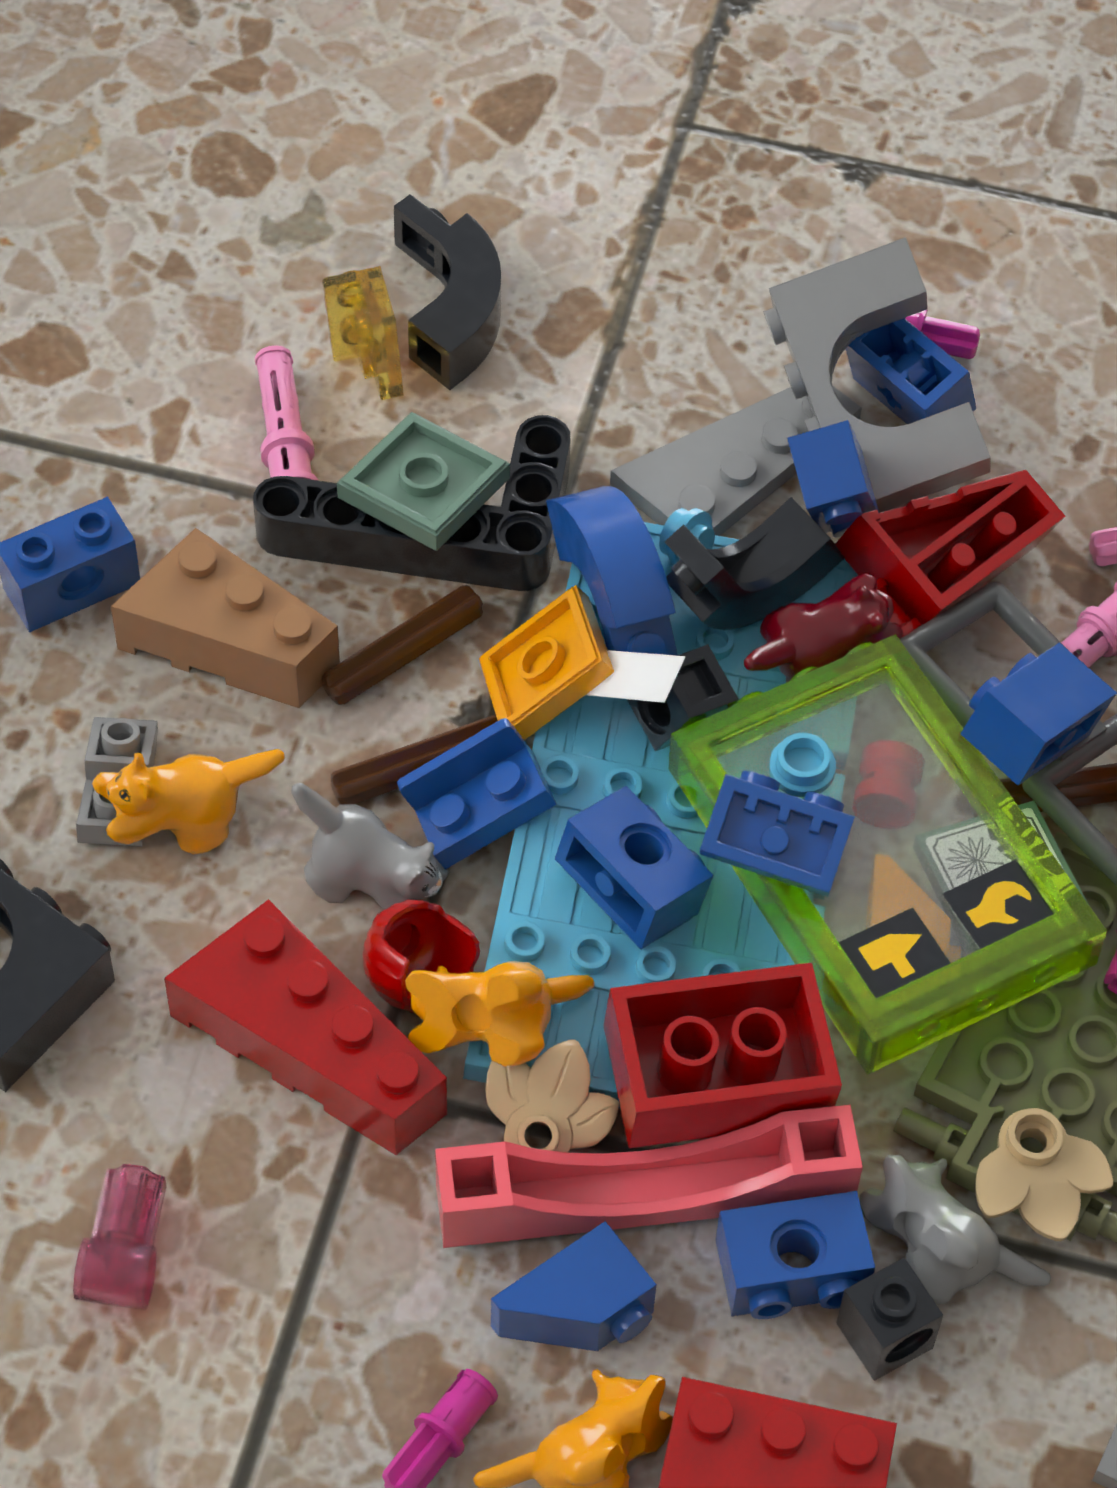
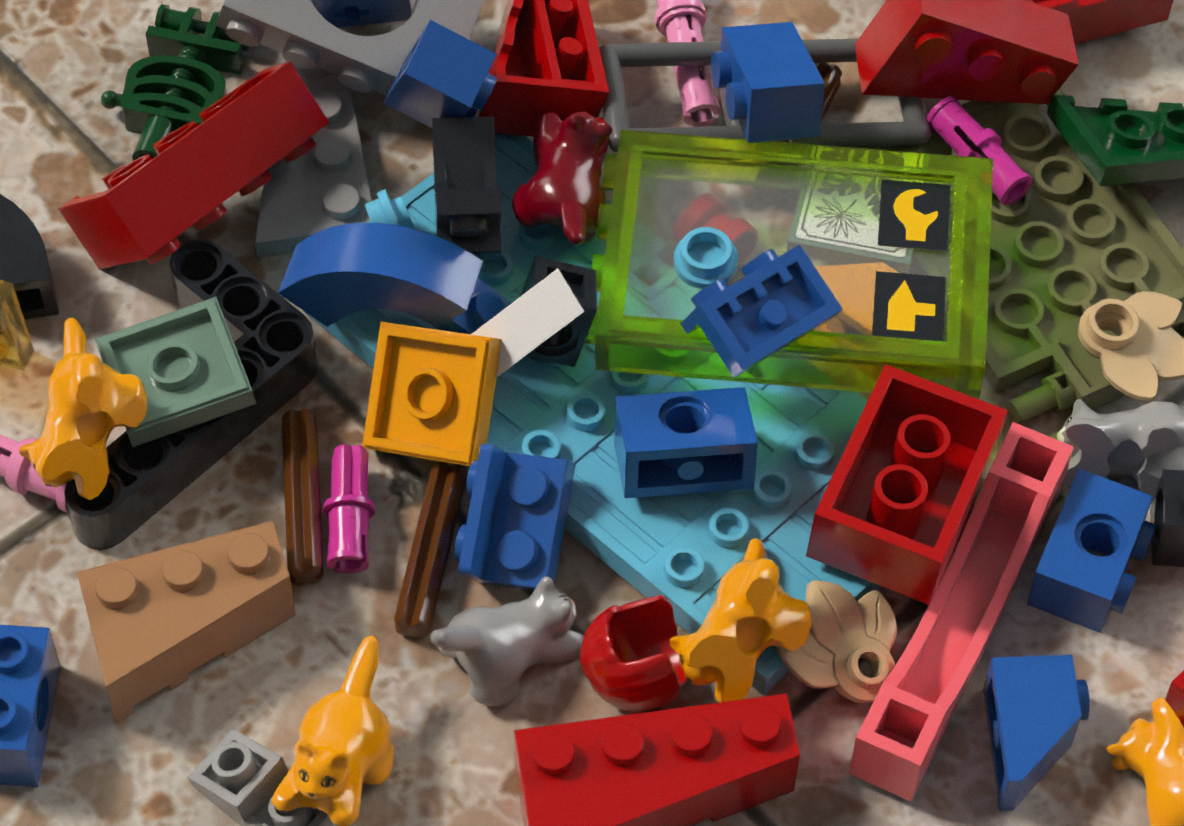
camera: 55 degrees left, 0 degrees up
none -> light orange animal [18,318,148,500]
none -> red wedge [58,61,330,269]
none -> dark green torso [100,4,250,161]
none -> dark pink axle [323,444,375,574]

